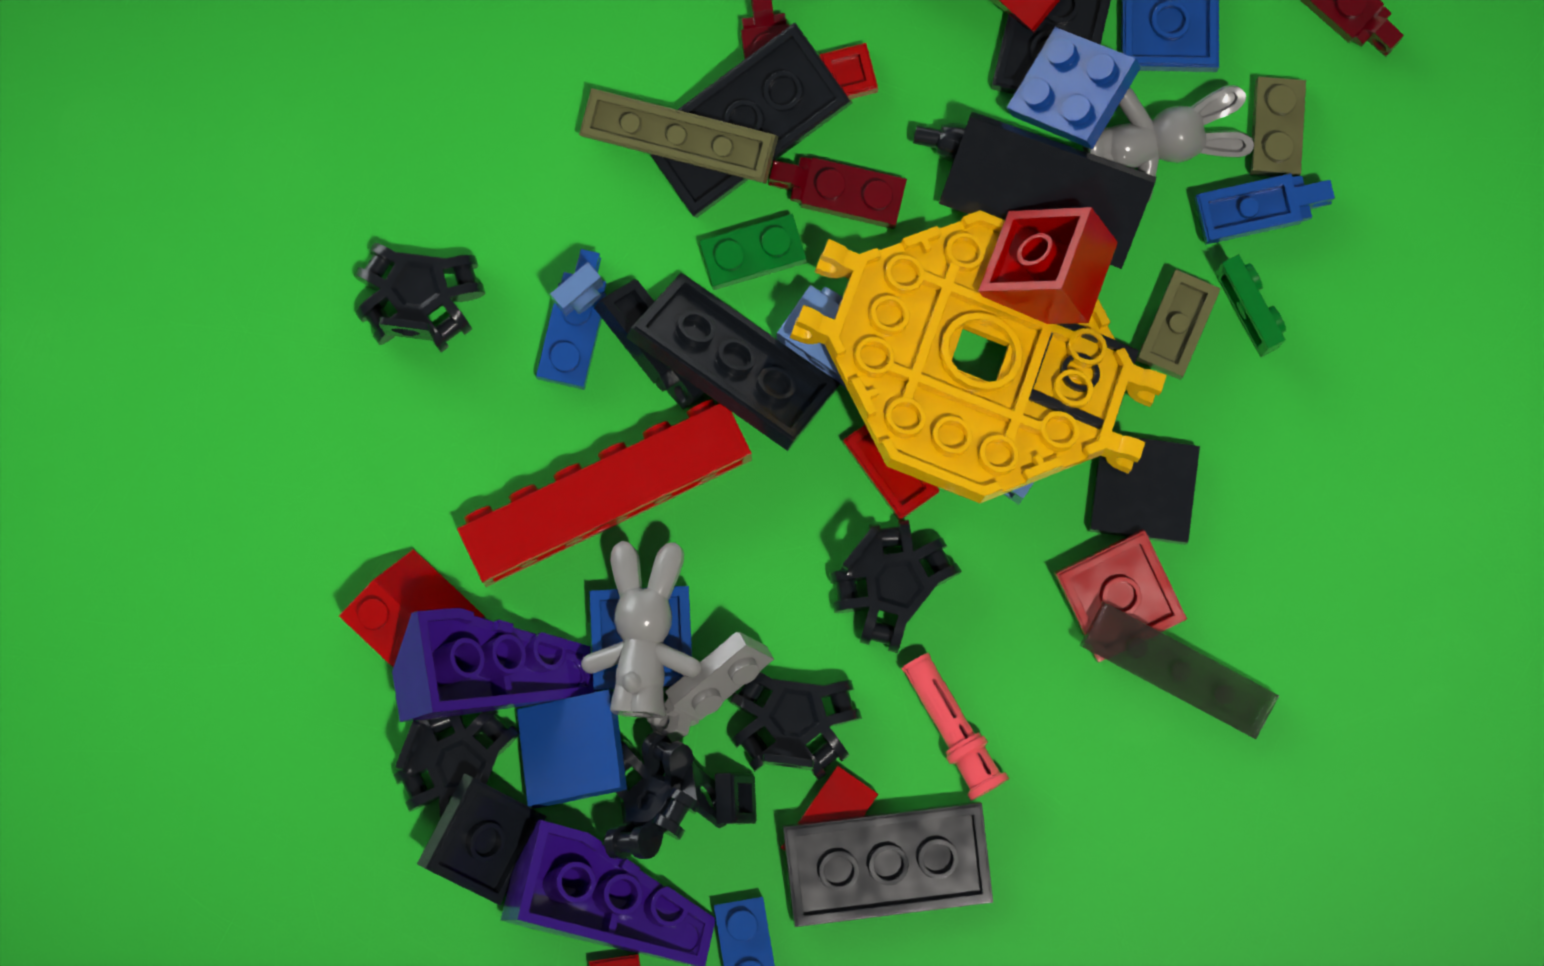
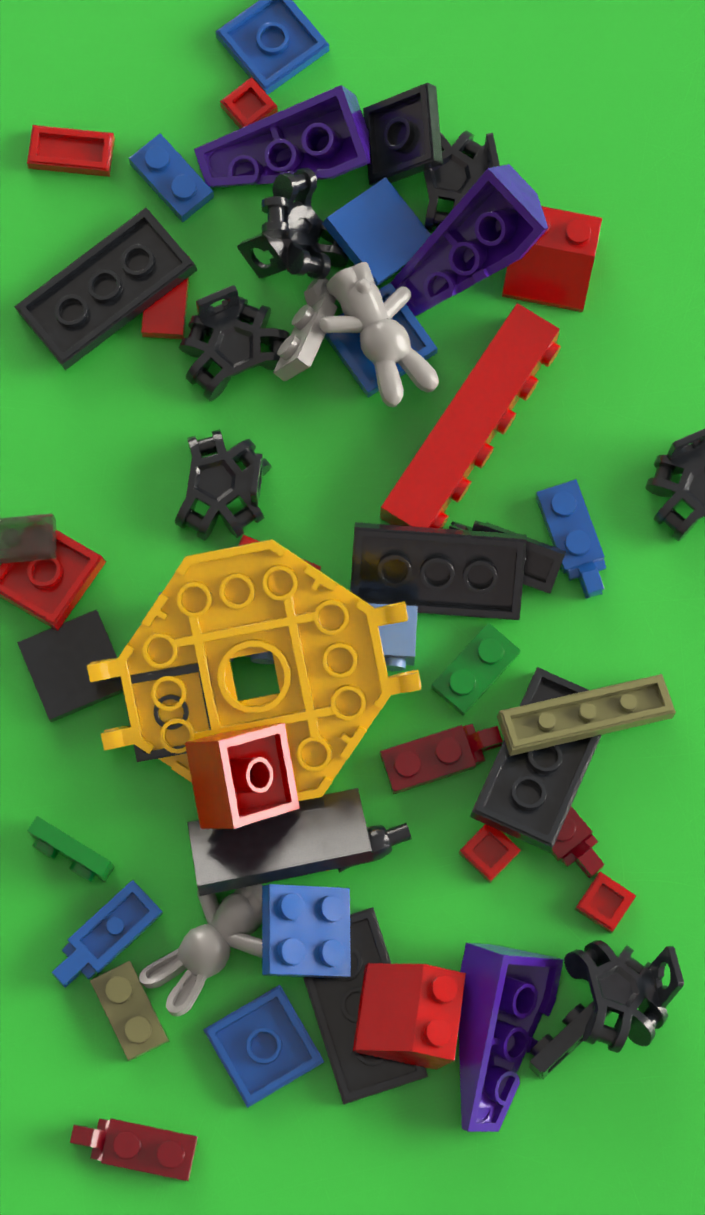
camera: 150 degrees right, 5 degrees down
medium blue plate [550,262,603,316] -> none
black tile [715,773,757,825] -> none
coral pin [901,653,1010,801] -> none
olive plate [1136,270,1221,380] -> none

